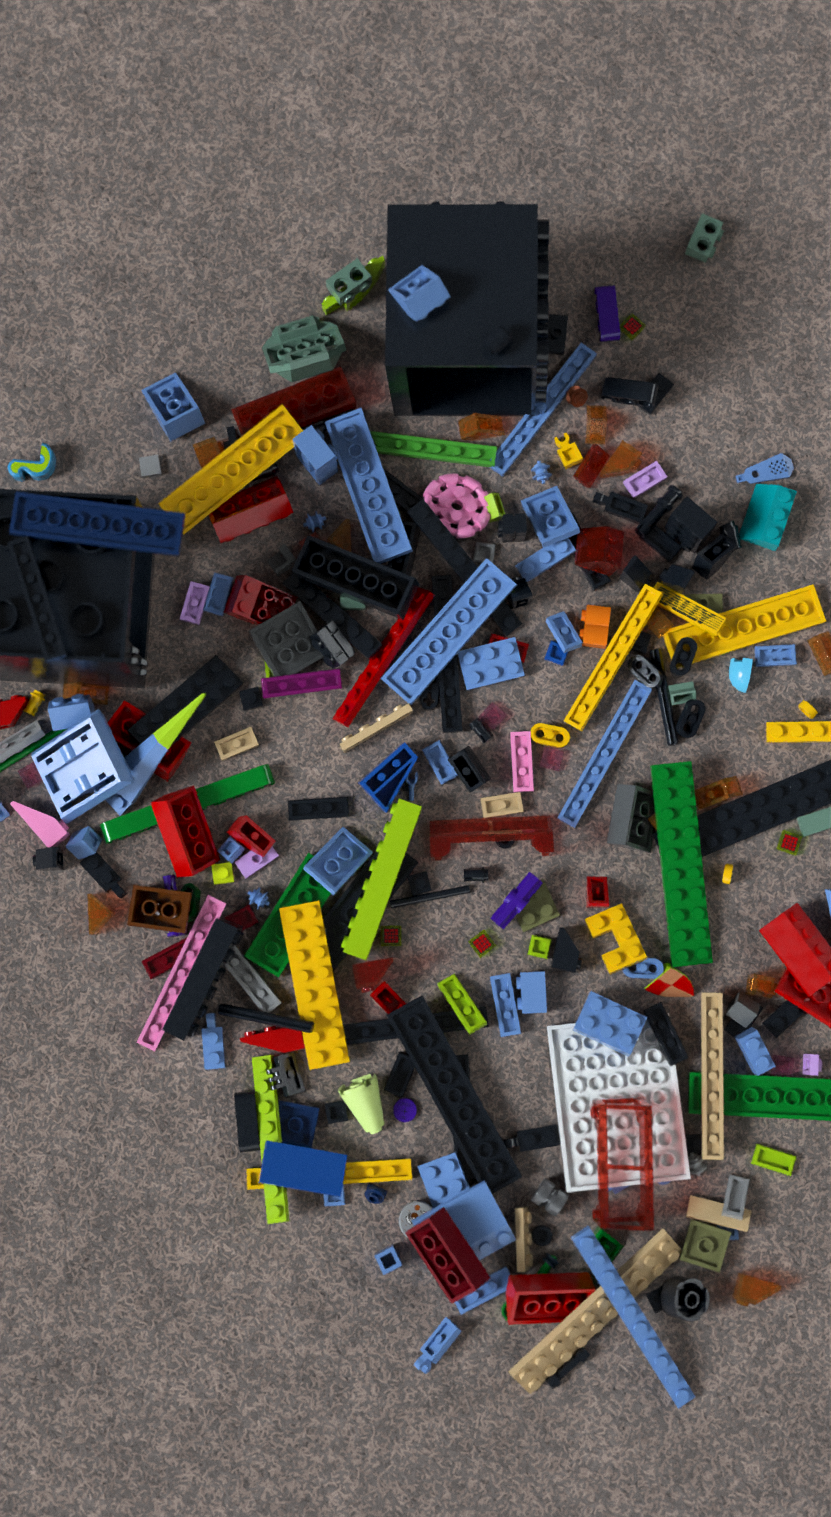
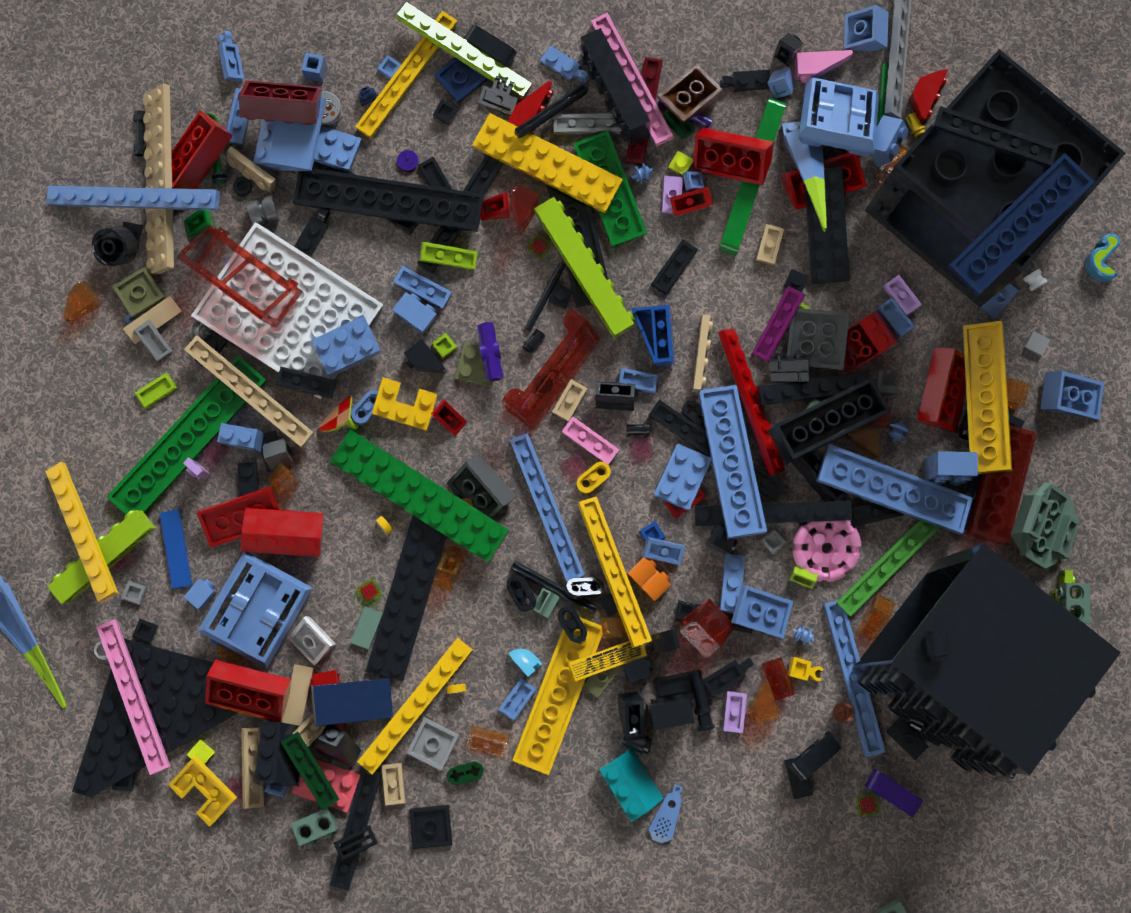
camera: 125 degrees right, 0 degrees up
clear pink tile [18,762,42,789] -> none
clear orange slope [87,894,115,935] -> none
blue tile [259,1141,347,1197] -> none
medium blue plate [303,827,373,895] -> none
yellowish green cone [338,1074,384,1134] -> none
medium blue slope [389,265,450,322] -> none
medium blue hand [406,772,419,801] -> none
tile [468,930,496,958] -> none
black brick [497,513,527,543] -> none
clear orange slope [585,405,607,445] -> none

